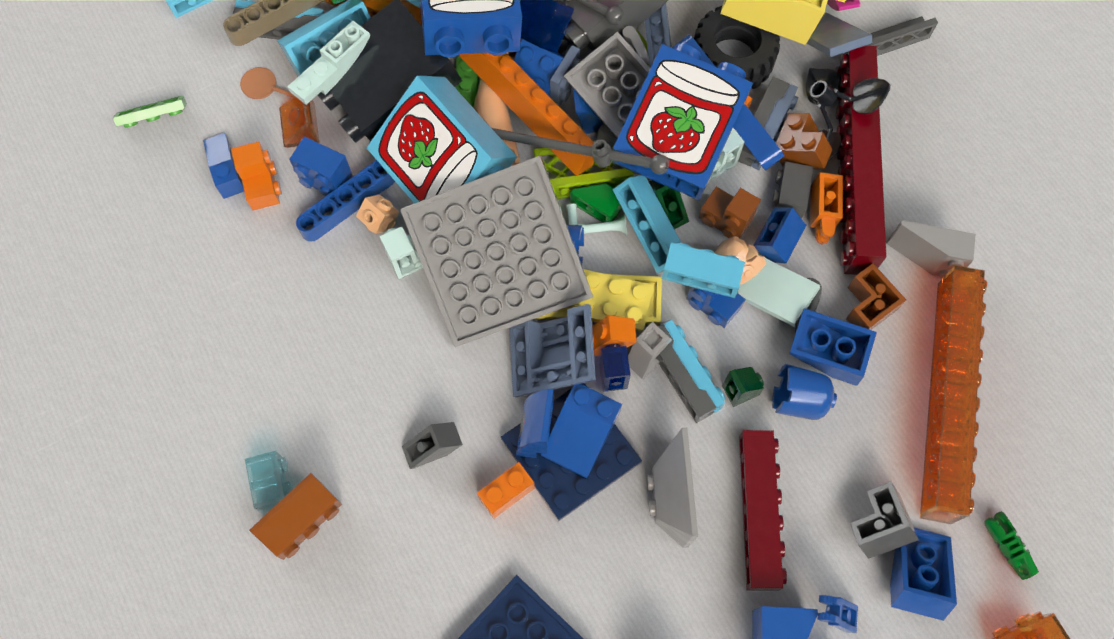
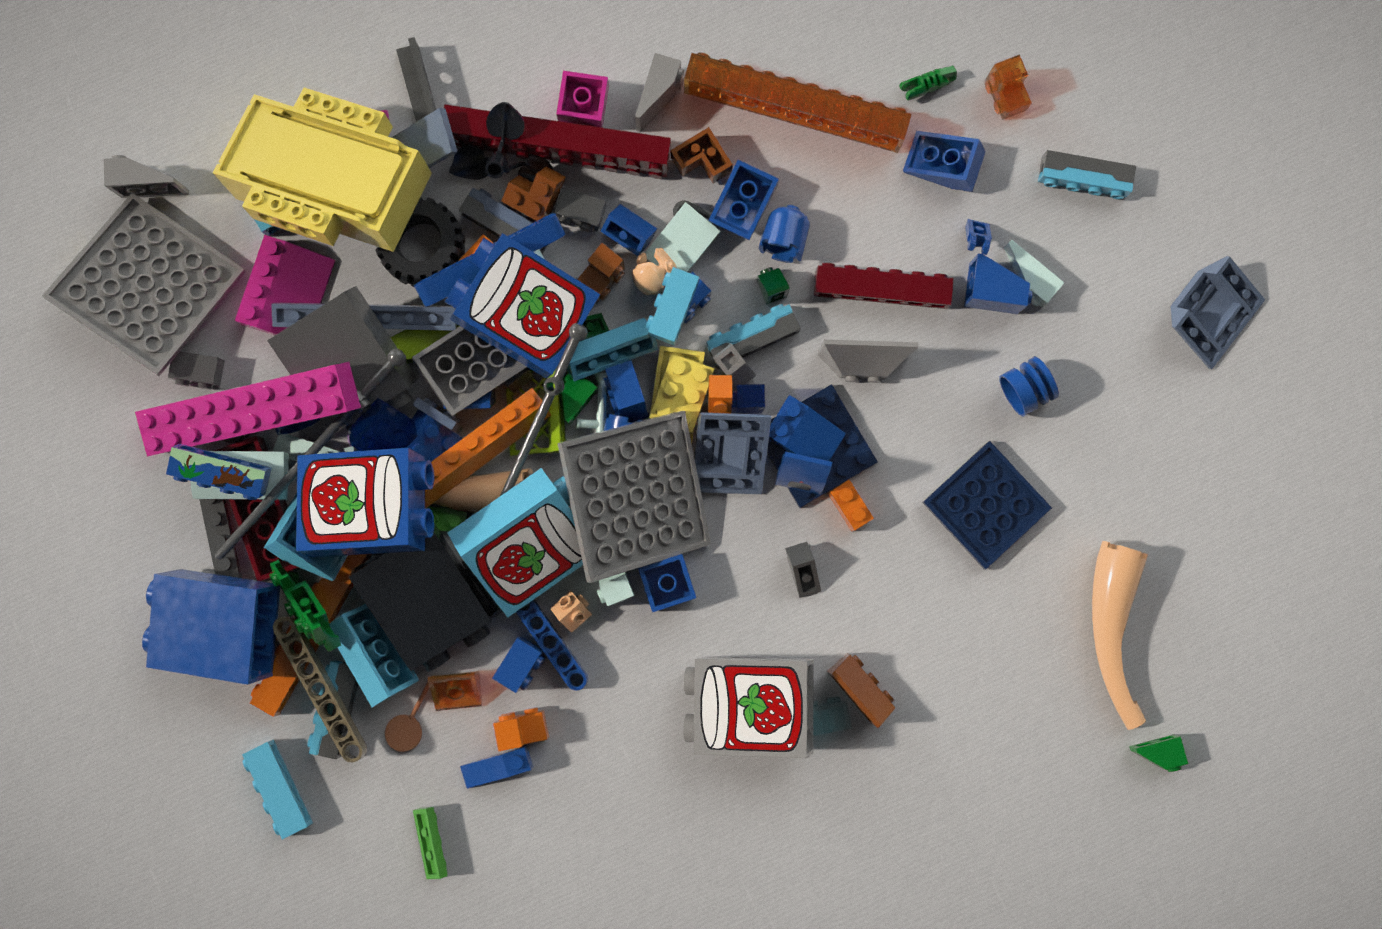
camera: 90 degrees left, 15 degrees up
light aqua slope [287,21,370,105] -> none
light grey plate [622,26,649,65] -> none
orange hinge [810,172,843,245] -> none
dark grey brick [850,481,919,559] -> none
none -> dark pink brick [556,70,609,128]
none -> blue brick [603,360,649,423]
none -> blue brick [638,554,696,613]
none -> brick [683,657,814,758]

